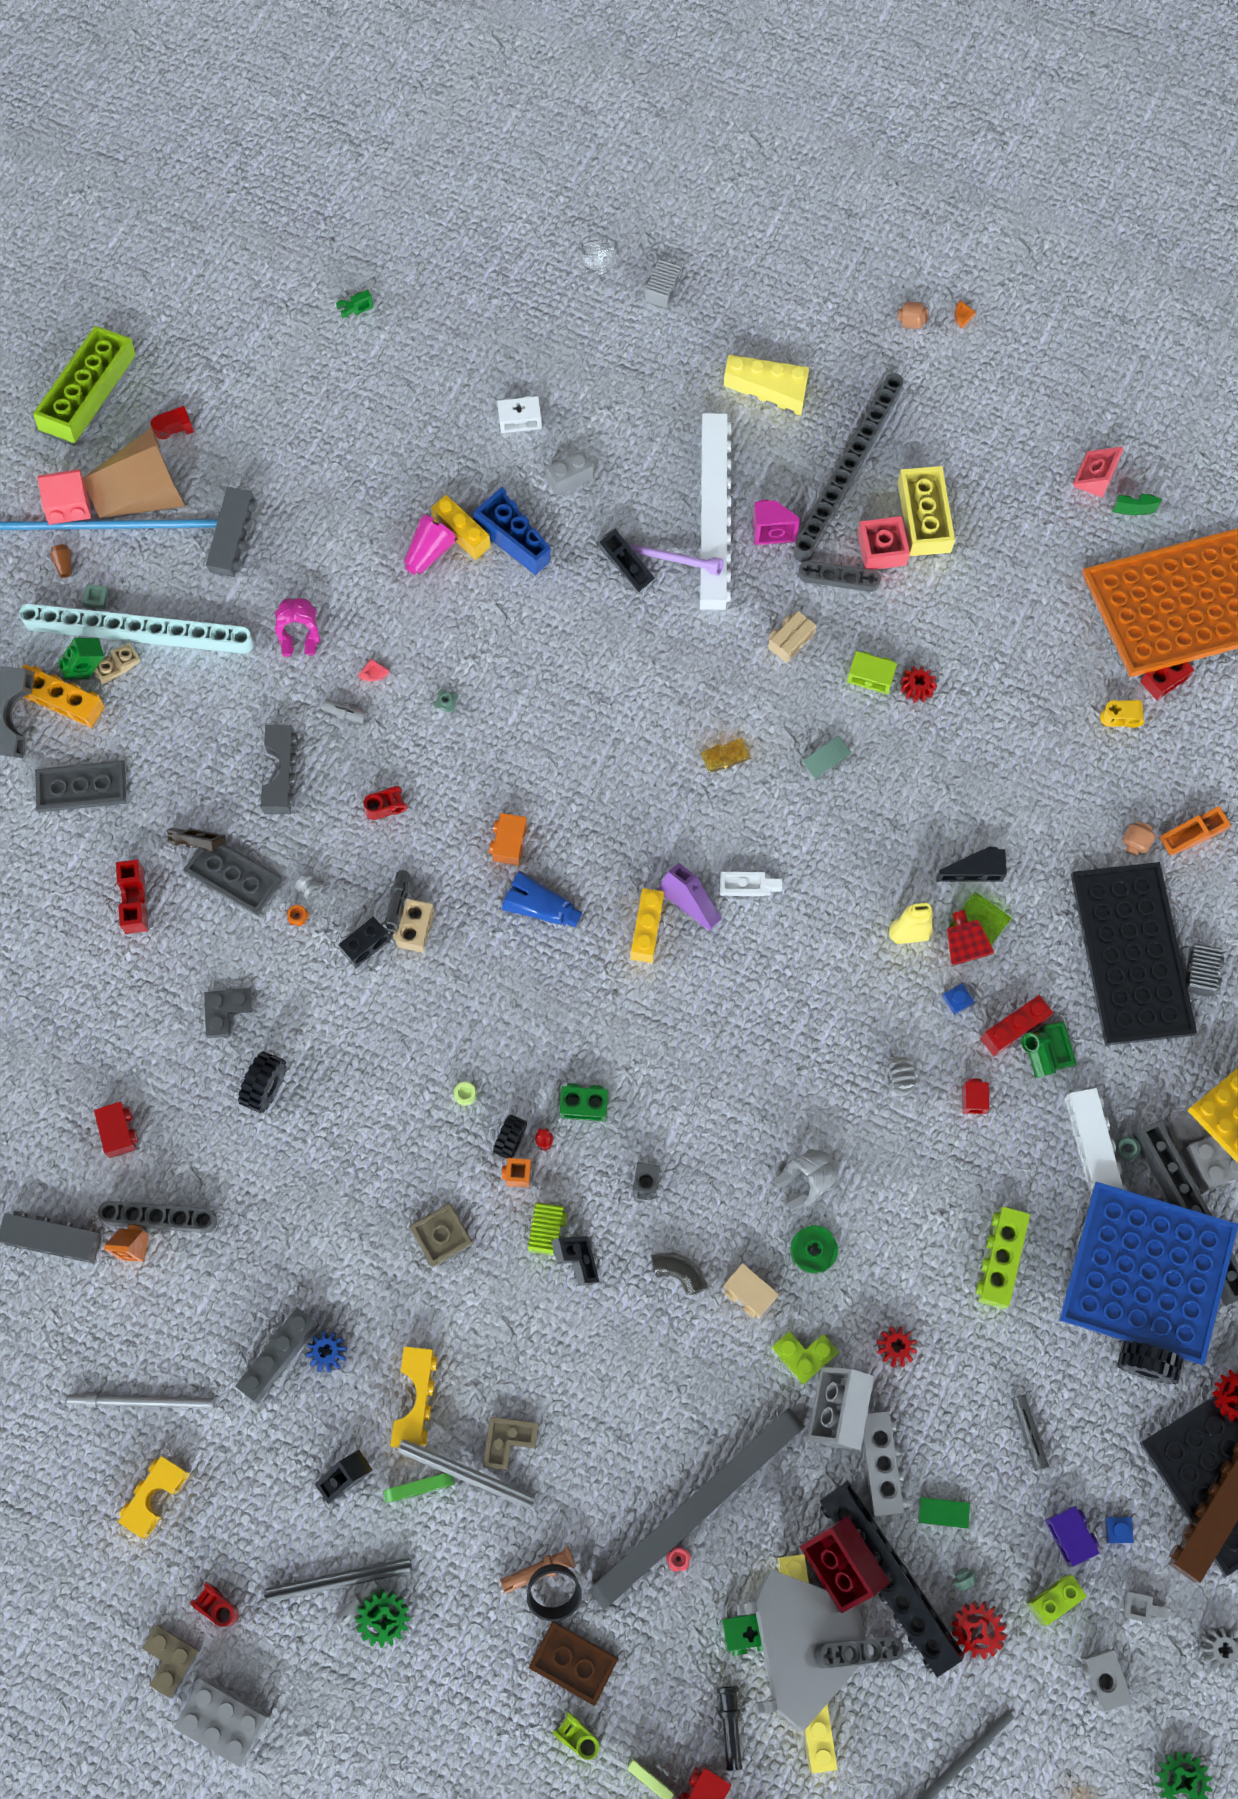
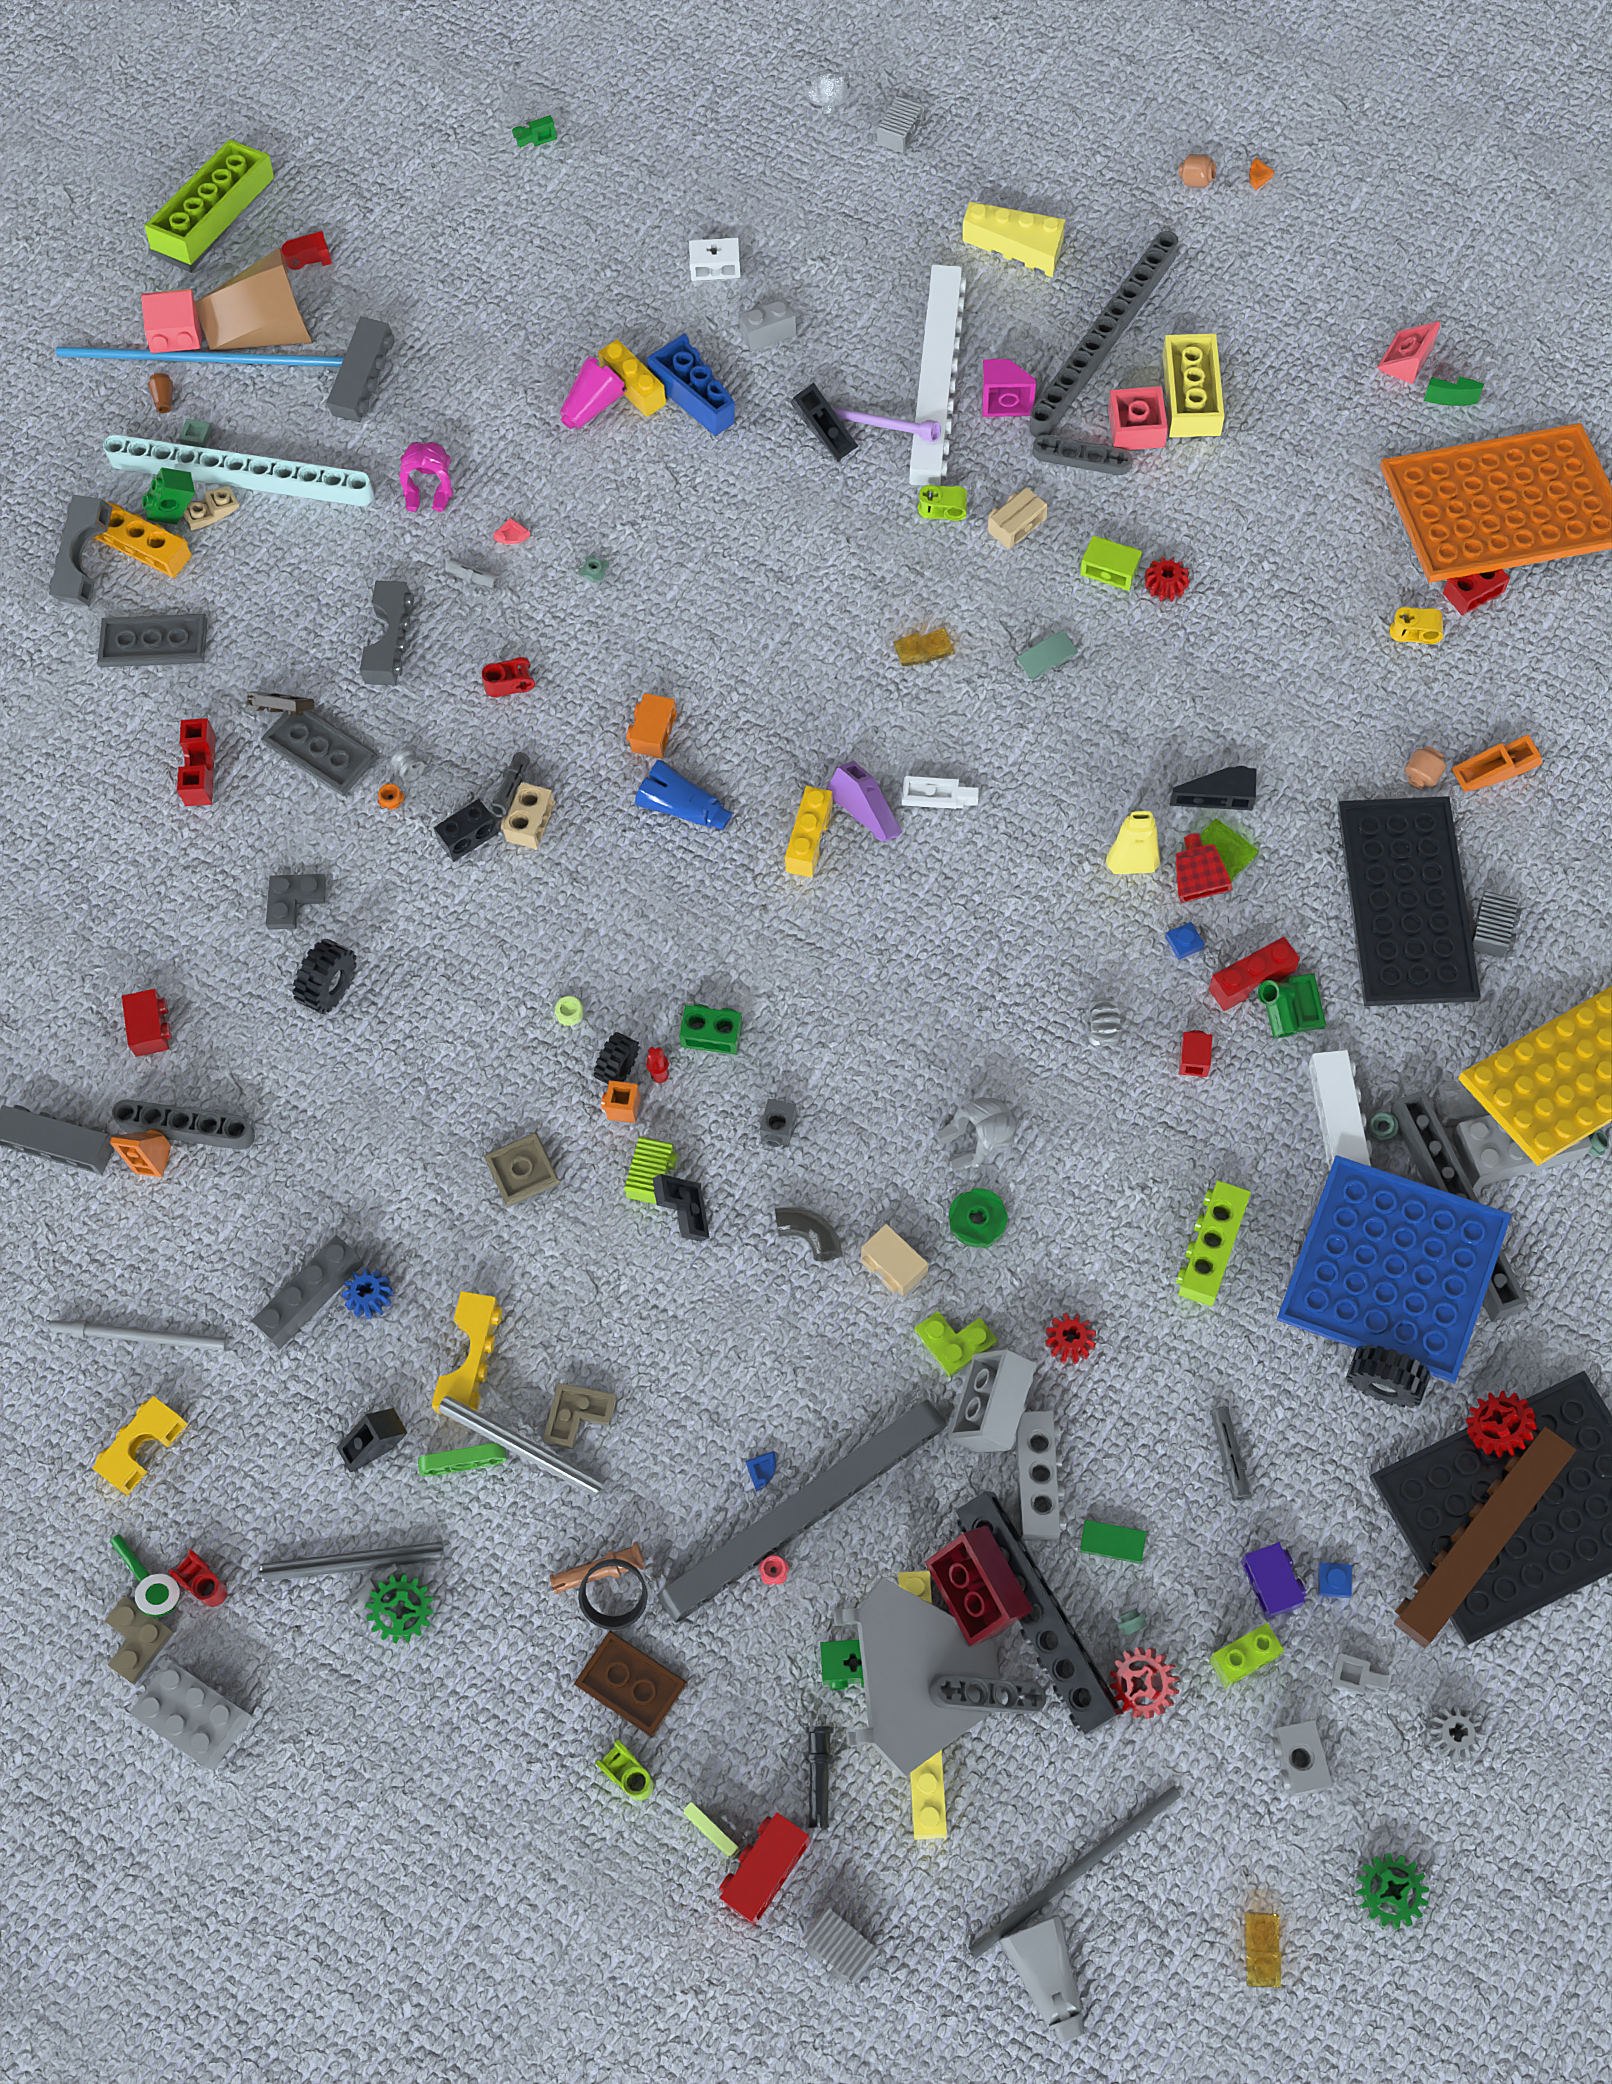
camera: 10 degrees right, 5 degrees down
none -> piece [110,1534,180,1617]
none -> blue tile [745,1451,776,1492]
none -> lime piece [917,484,968,521]

